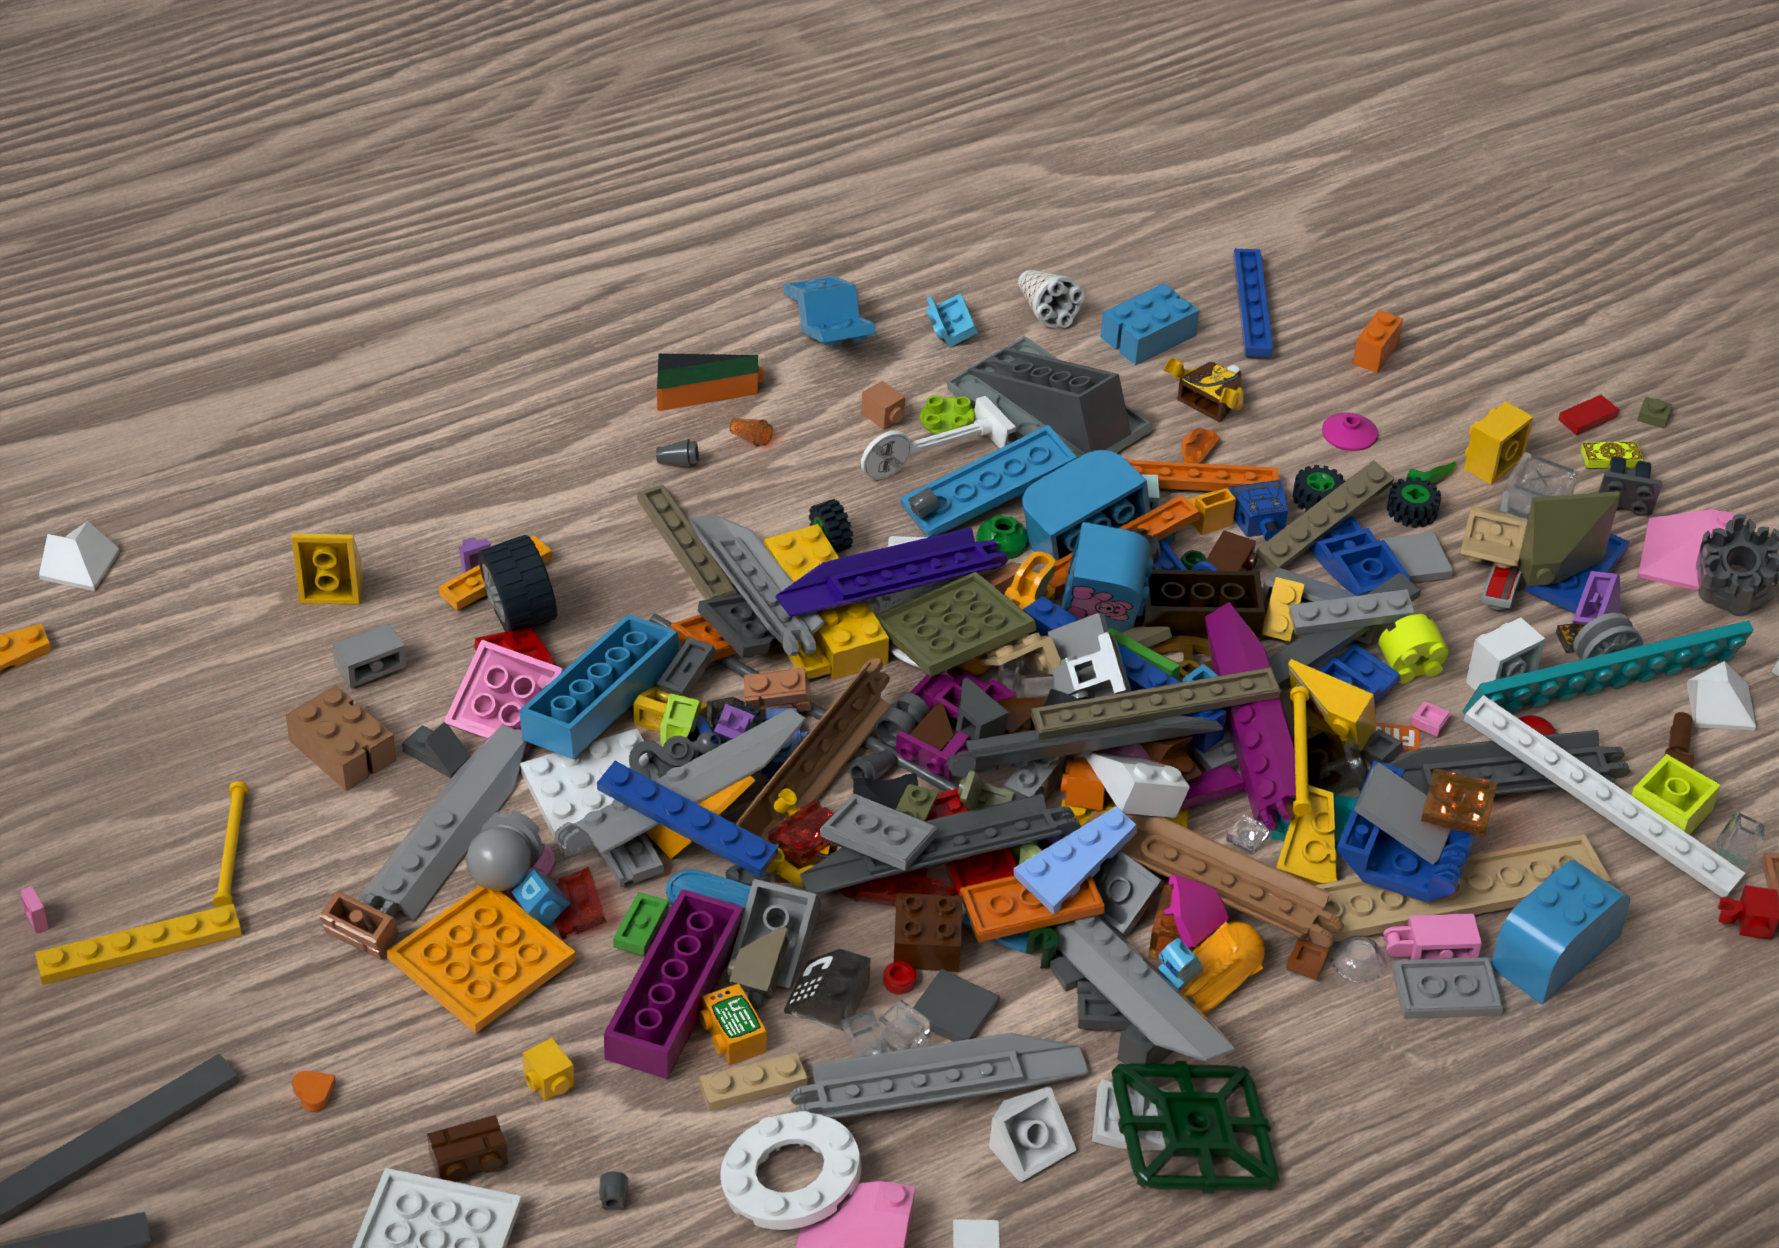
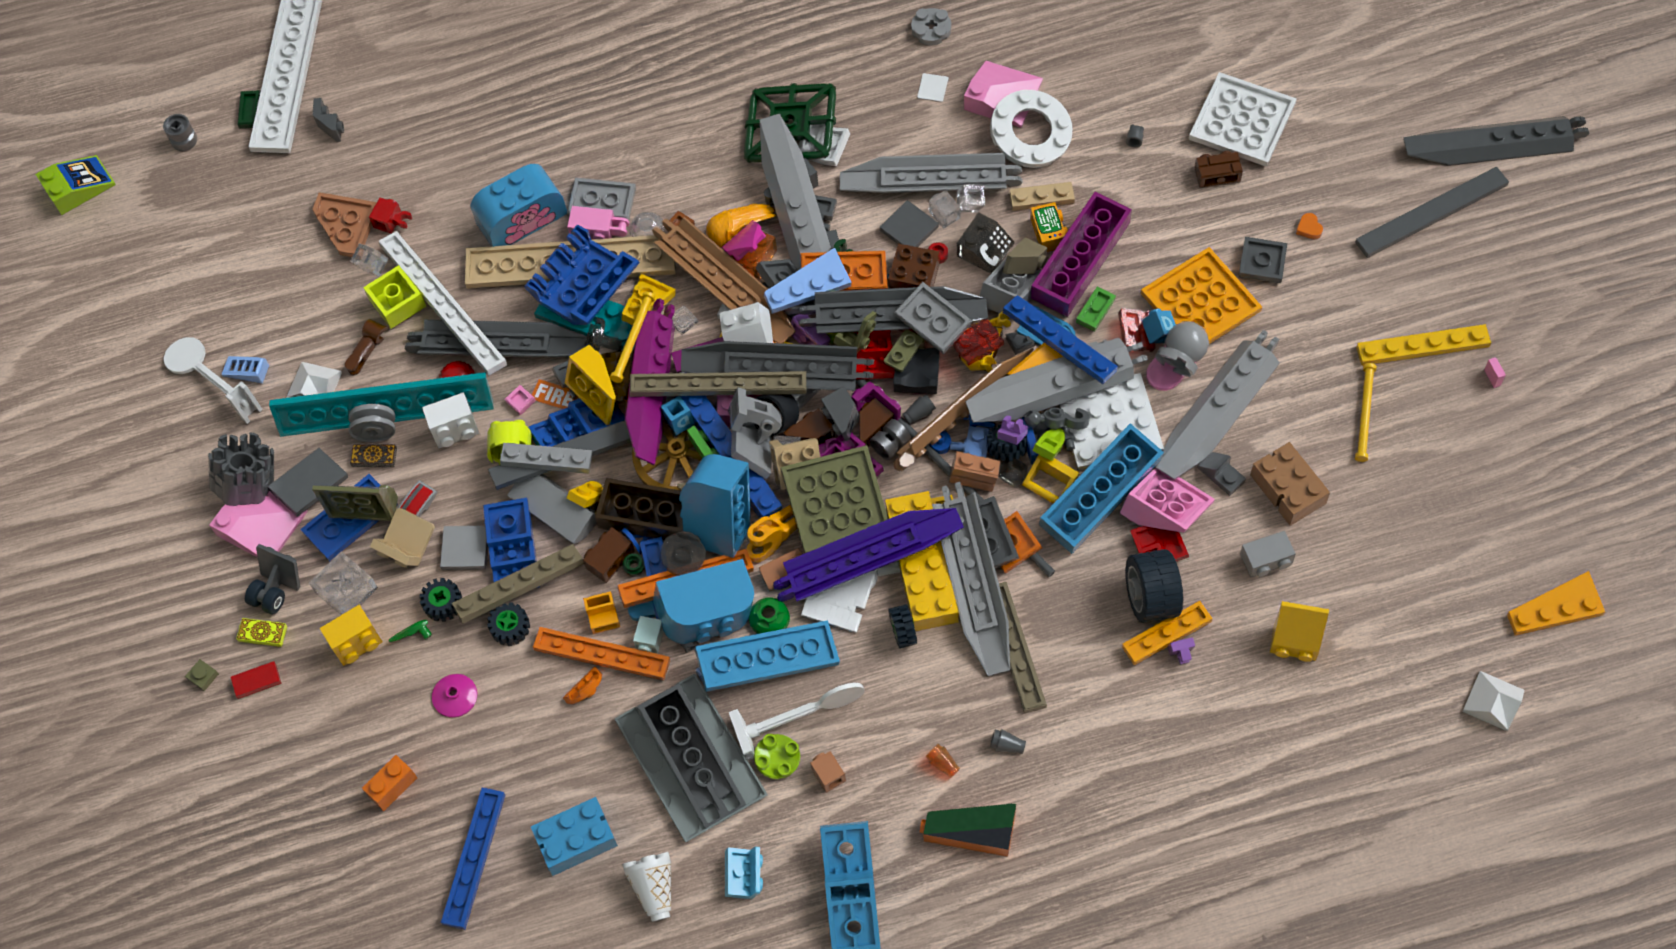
camera: 160 degrees left, 20 degrees up
nougat brick [320,891,399,960] -> none
yellow brick [522,1038,575,1101] -> none
dark grey plate [657,637,717,697] -> none
dark grey hose [908,487,940,519] -> none
white slope [989,1087,1077,1182] -> none
medium azure leg [1158,938,1203,991] -> none
torso [1163,357,1244,423] -> none
torso [1229,480,1288,541] -> none
light grey tile [1354,762,1457,865] -> none
clear orange plate [1421,768,1497,837] -> none
medium lavender slope [1573,571,1620,625] -> none
none -> dark grey tile [268,448,348,517]
none -> dark grey plate [1239,237,1288,283]

